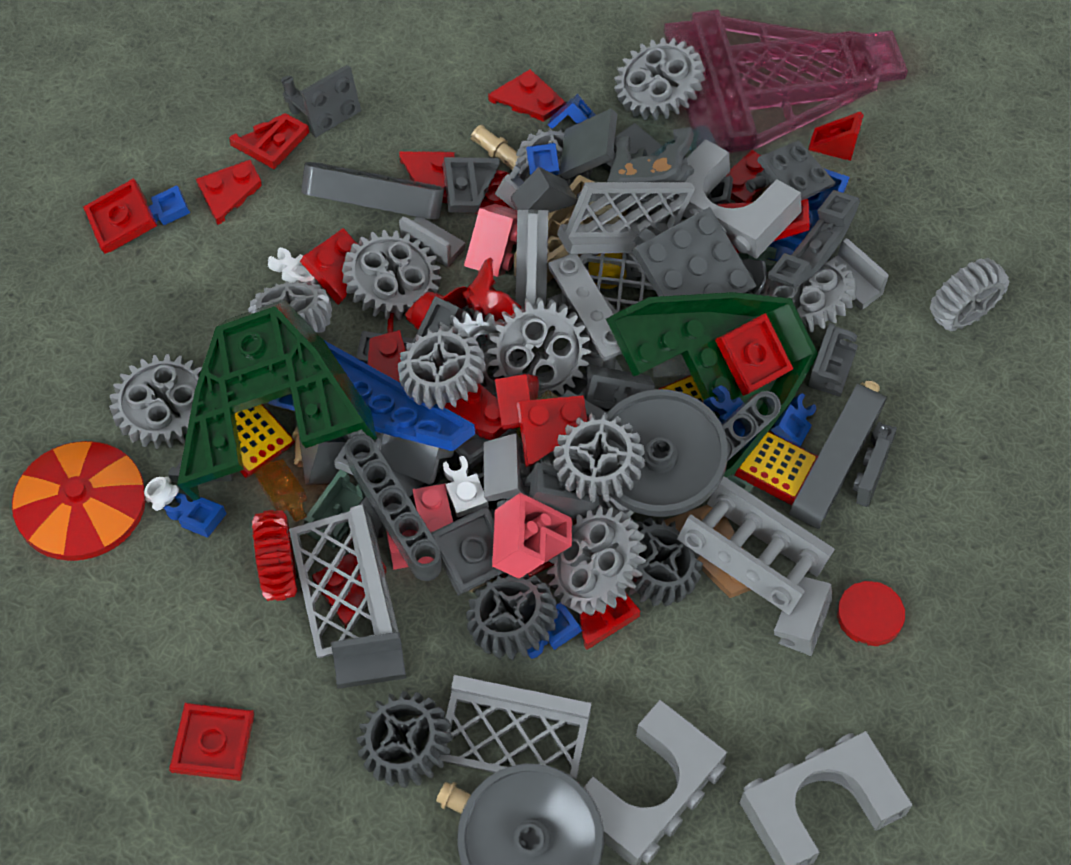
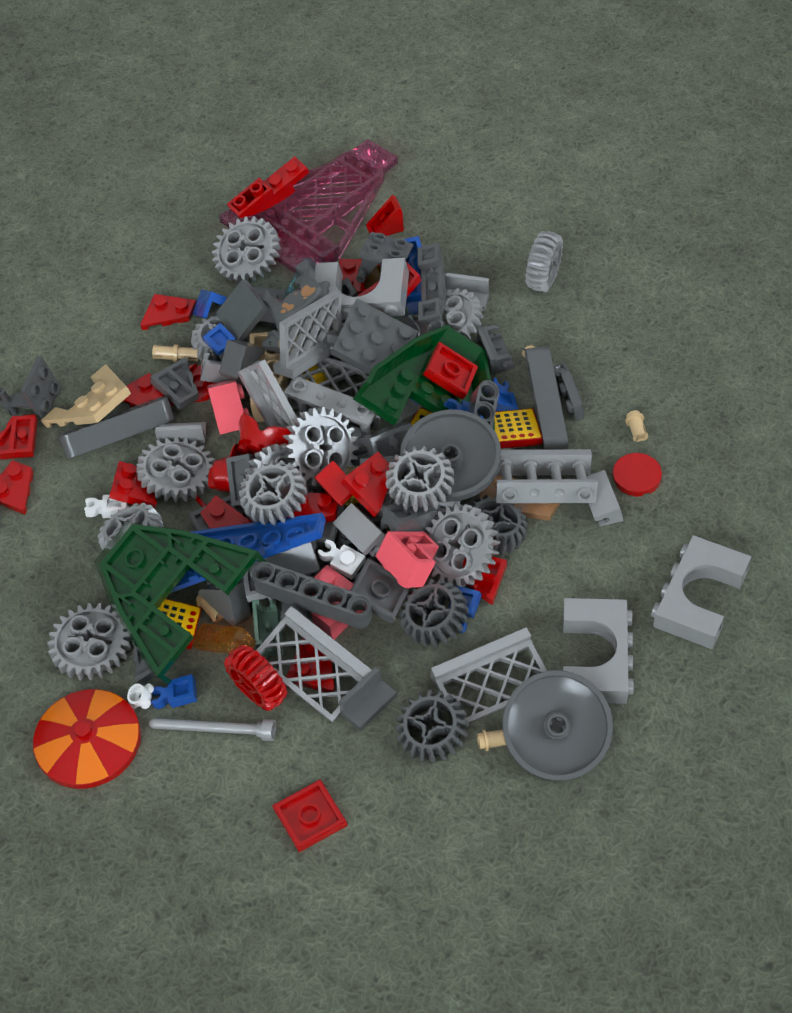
camera: 30 degrees left, 5 degrees down
none -> tan wing [41,365,131,428]
none -> light grey piece [149,718,276,741]
none -> red slope [226,156,309,218]
none -> tan pin [625,410,648,442]

